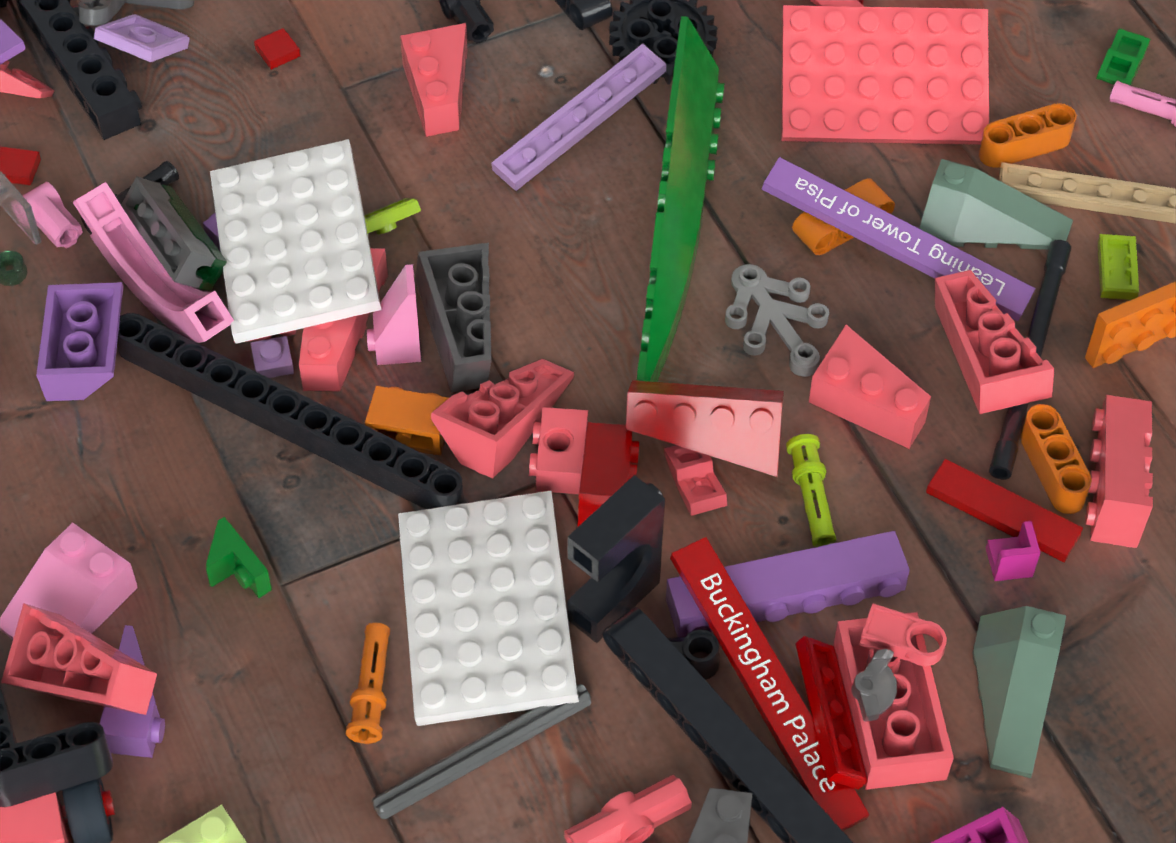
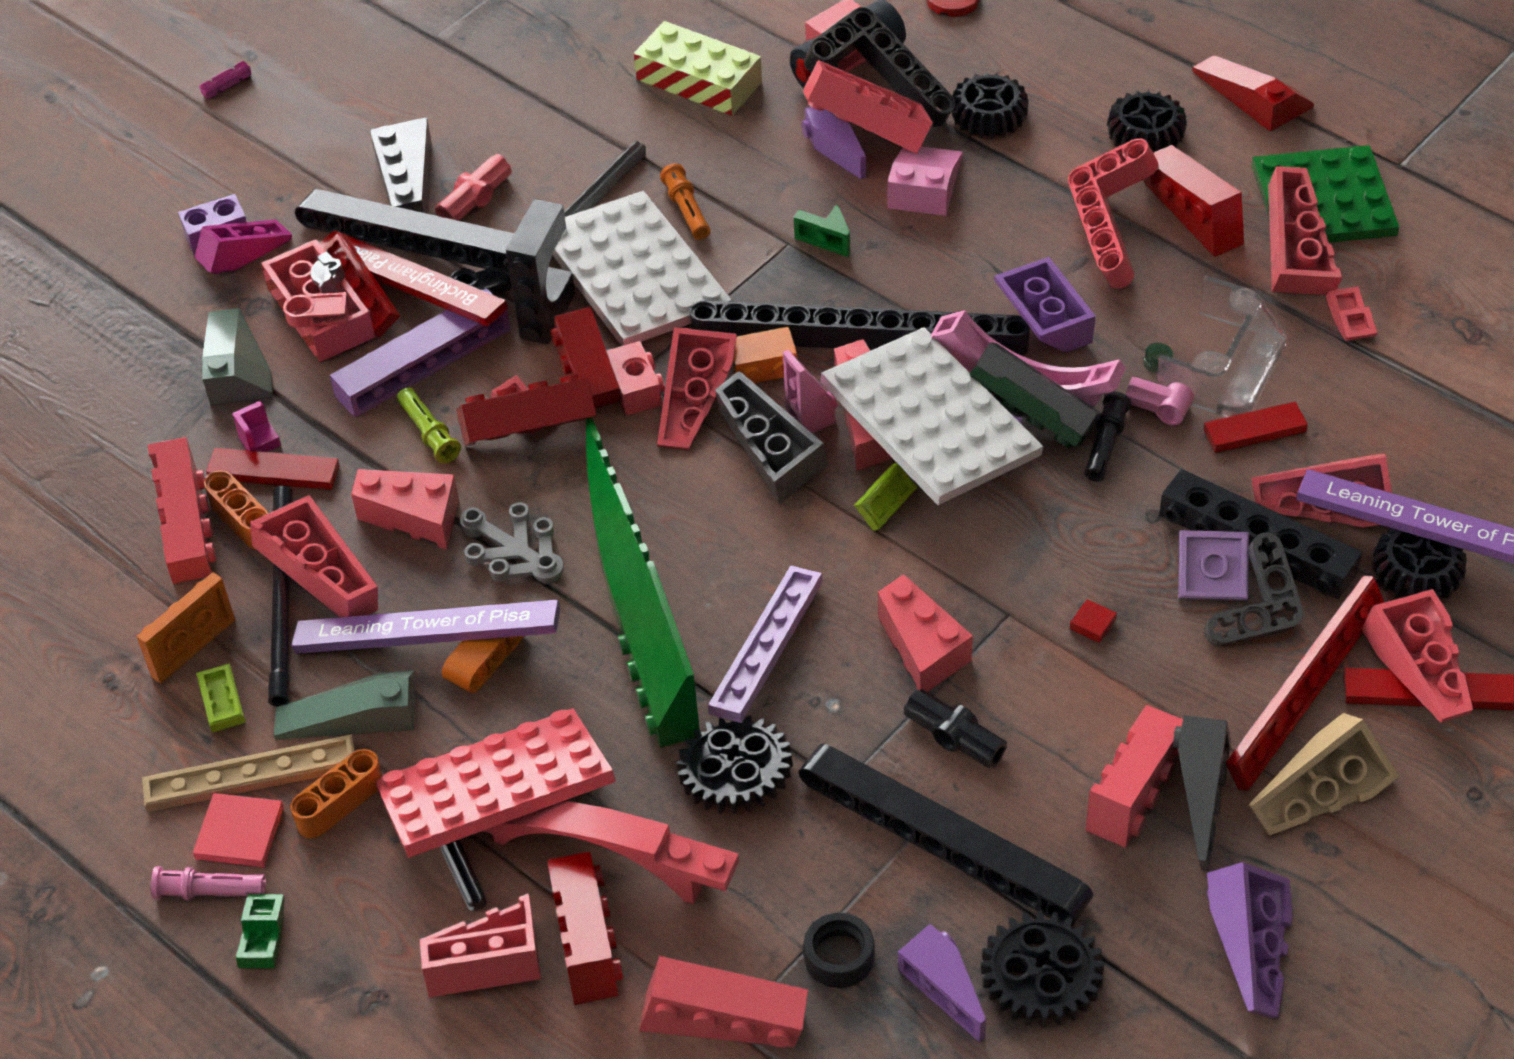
camera: 160 degrees right, 5 degrees down
none -> coral tile [193,793,284,868]

